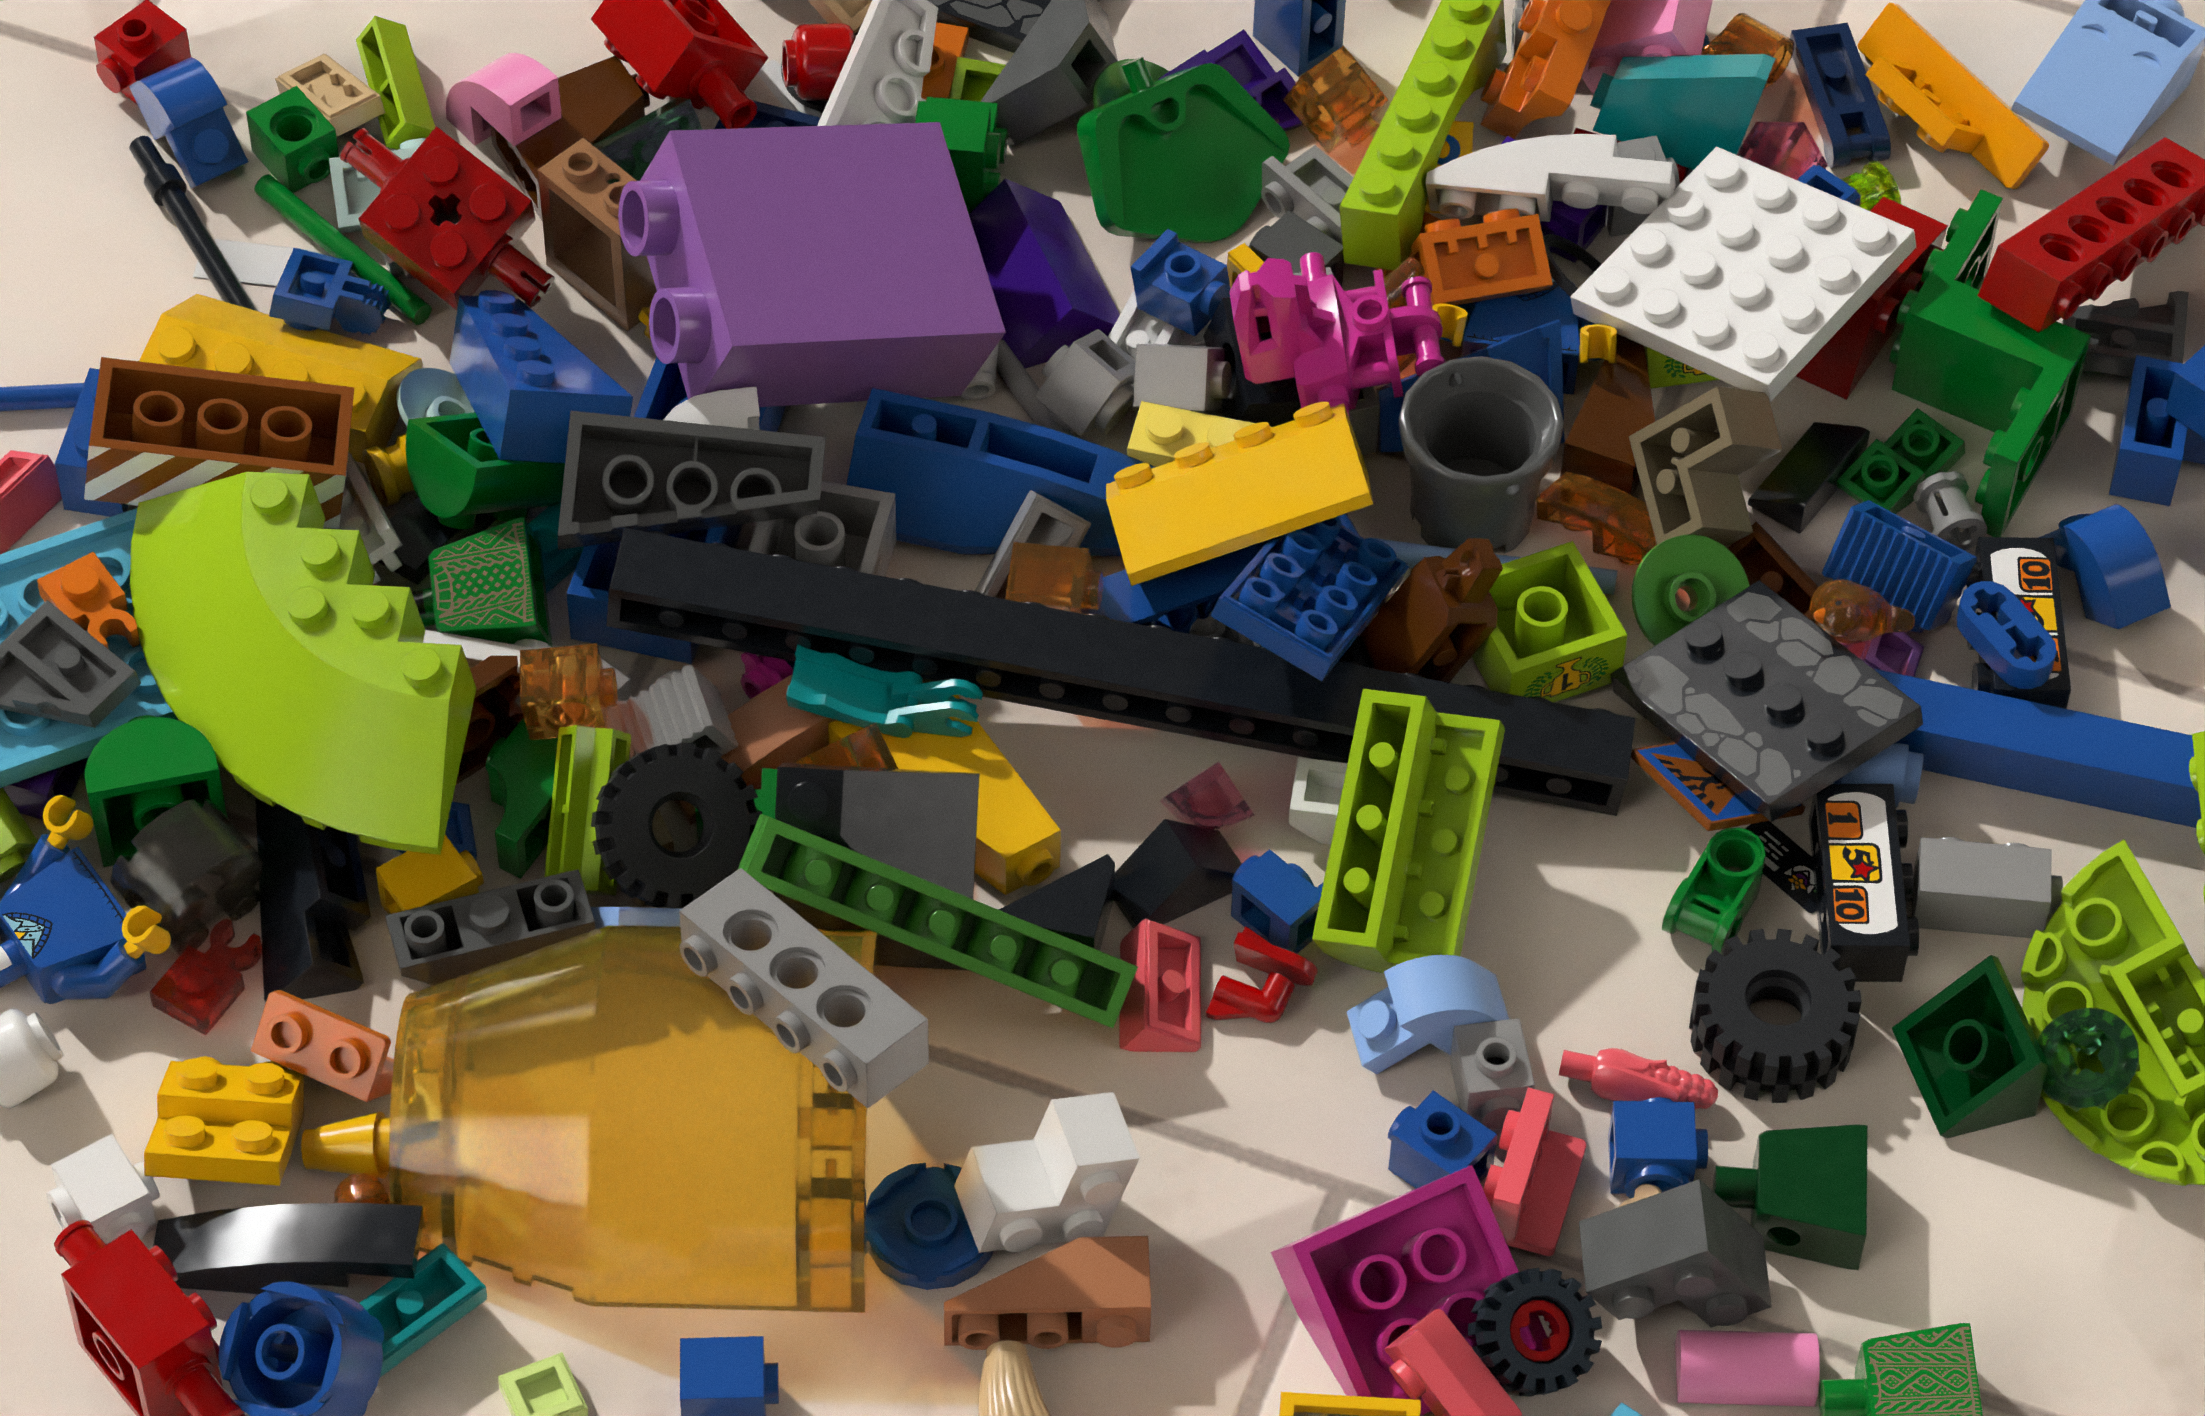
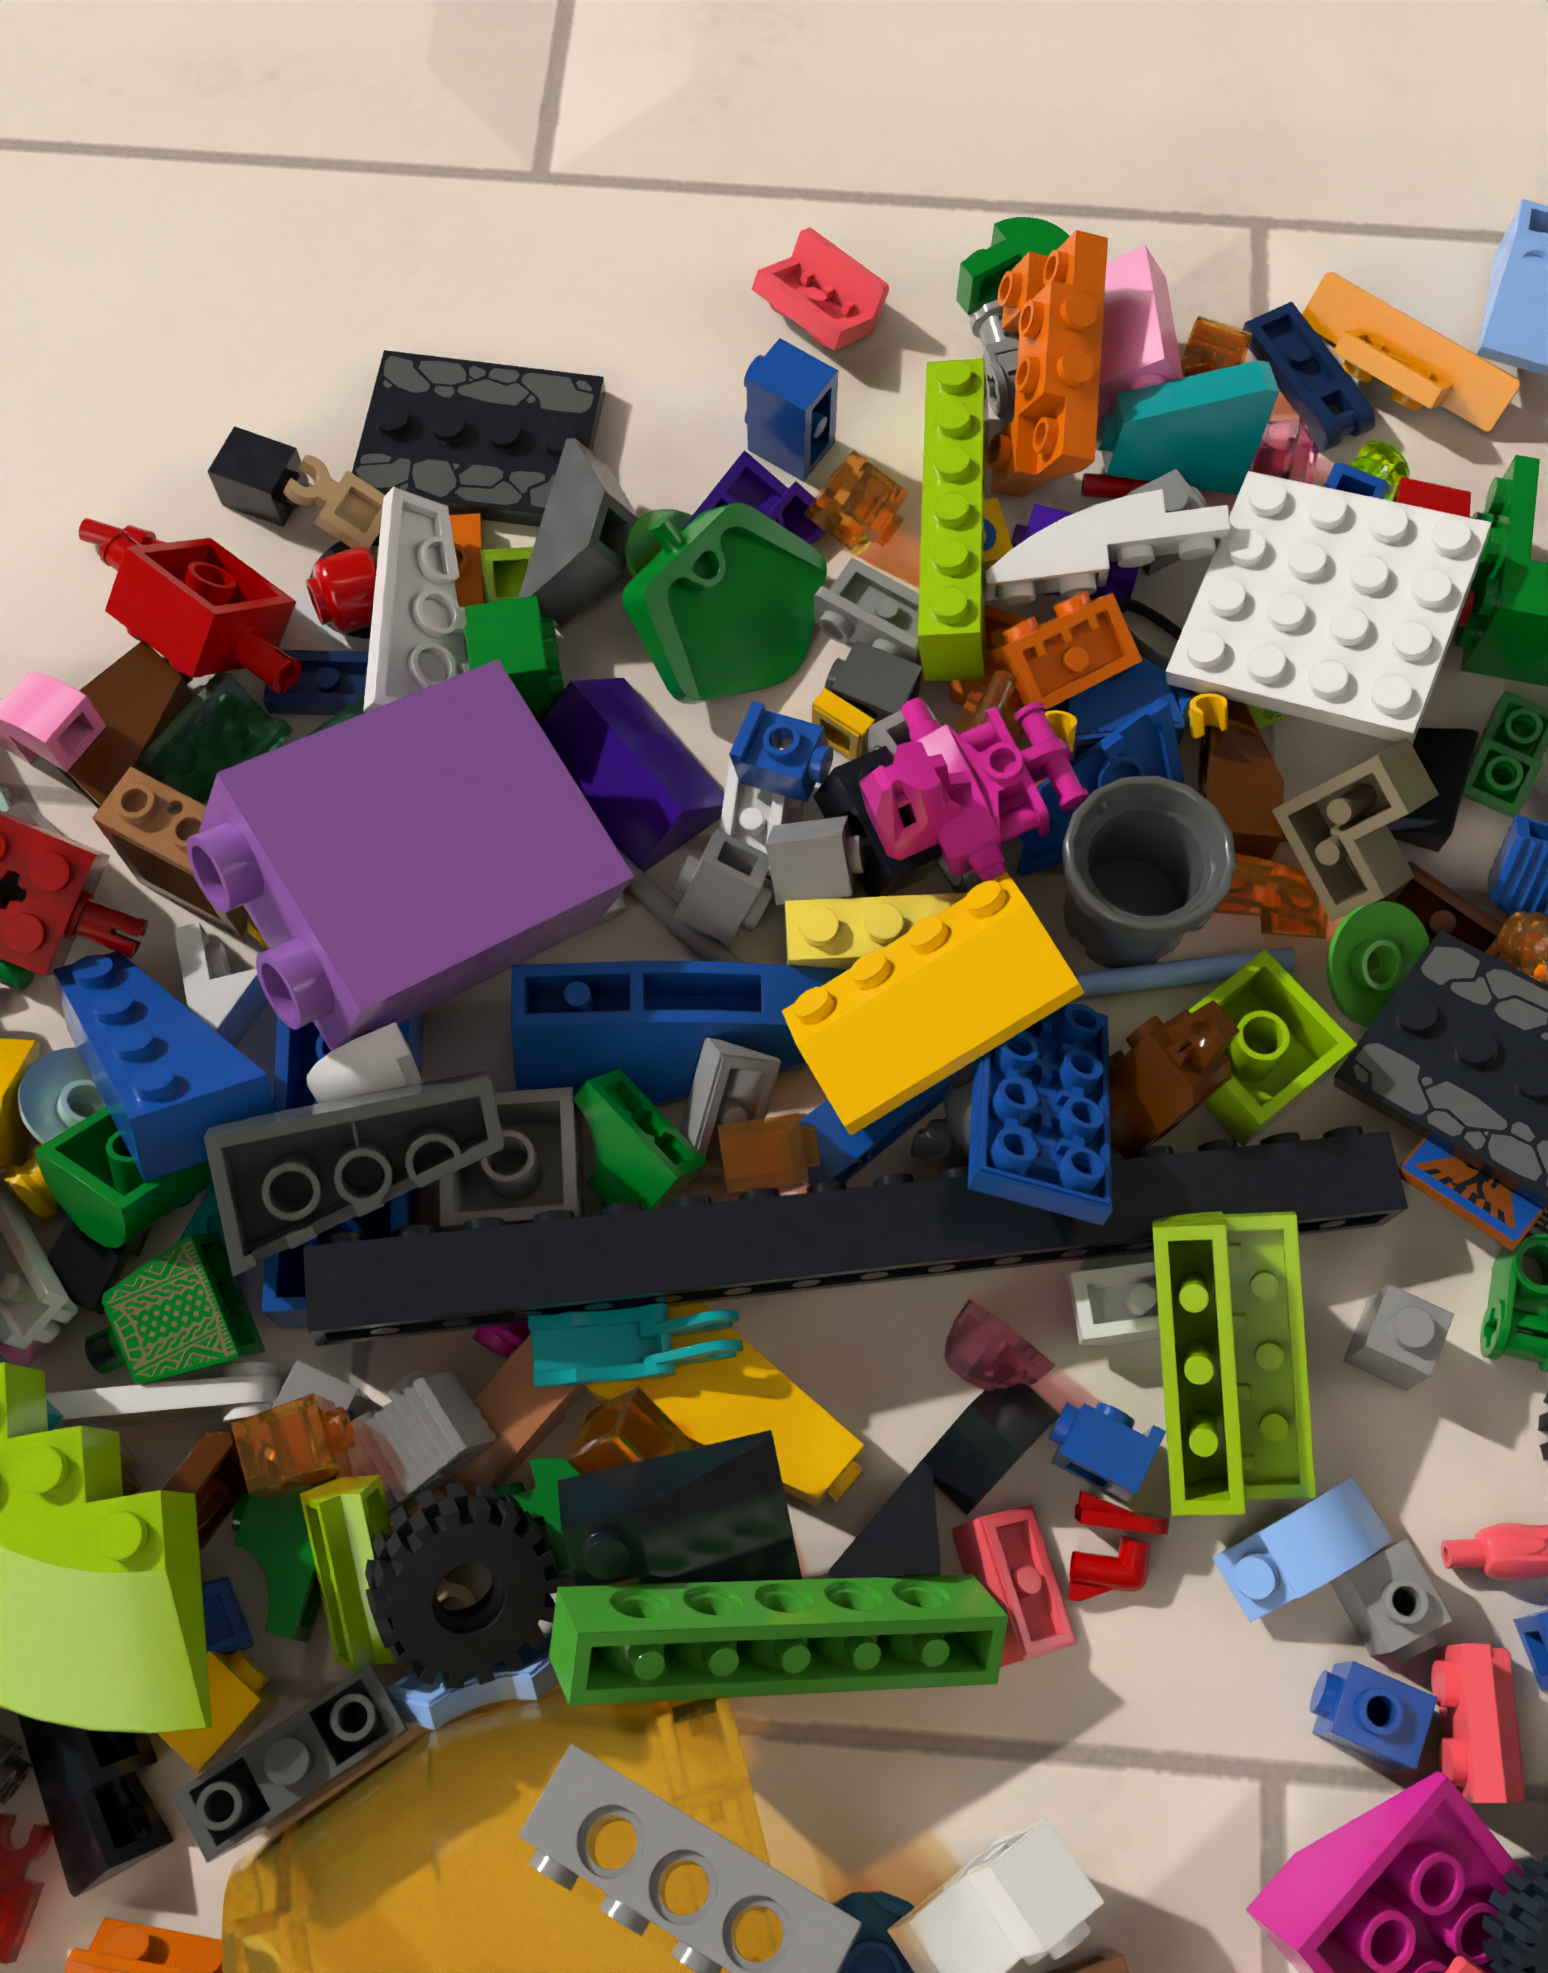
camera: 15 degrees left, 15 degrees up
none -> white slope [174,922,269,1047]
none -> green arch [572,1069,708,1210]
none -> light grey brick [1343,1284,1454,1391]

